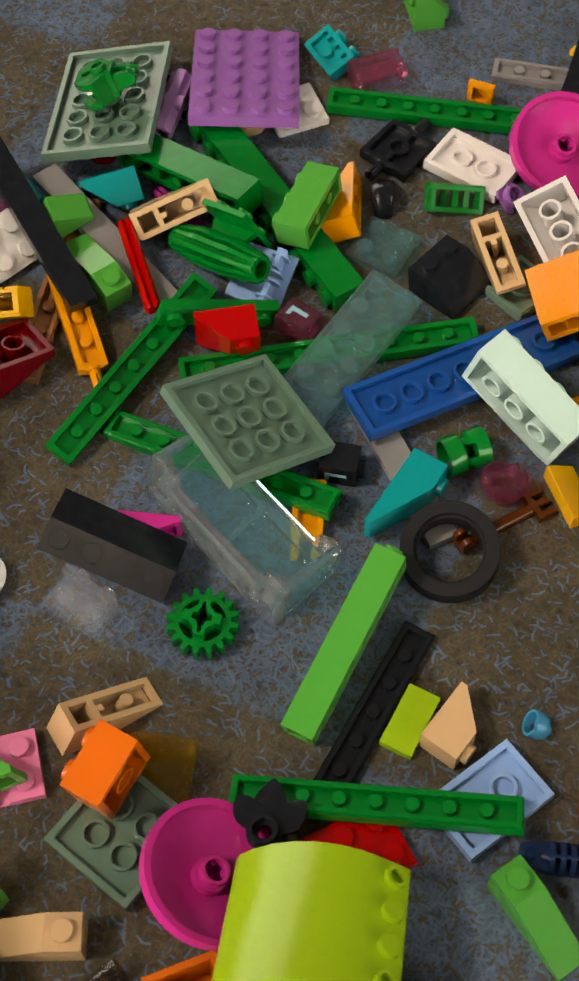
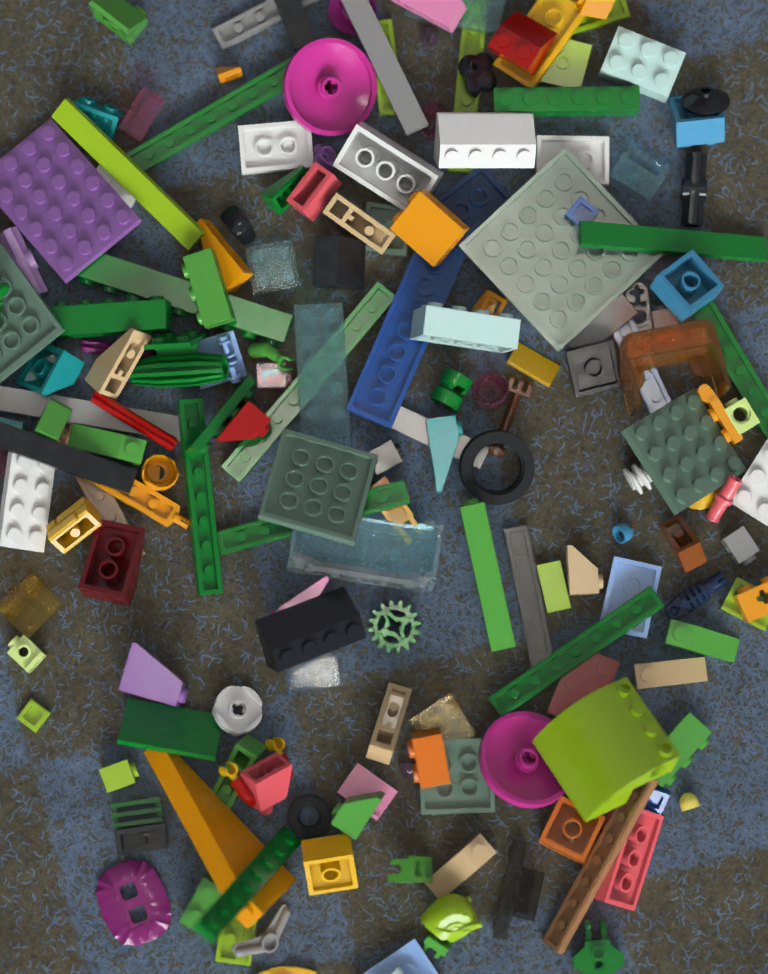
camera: 45 degrees left, 25 degrees up
black plate [233,779,307,848] -> none
black plate [359,118,437,182] -> none
none -> lime tile [51,98,206,251]
none -> light orange hair [141,454,180,491]
none -> bright green arm [248,342,295,371]
none -> coral brick [286,162,342,222]
none -> tan slope [632,657,708,690]

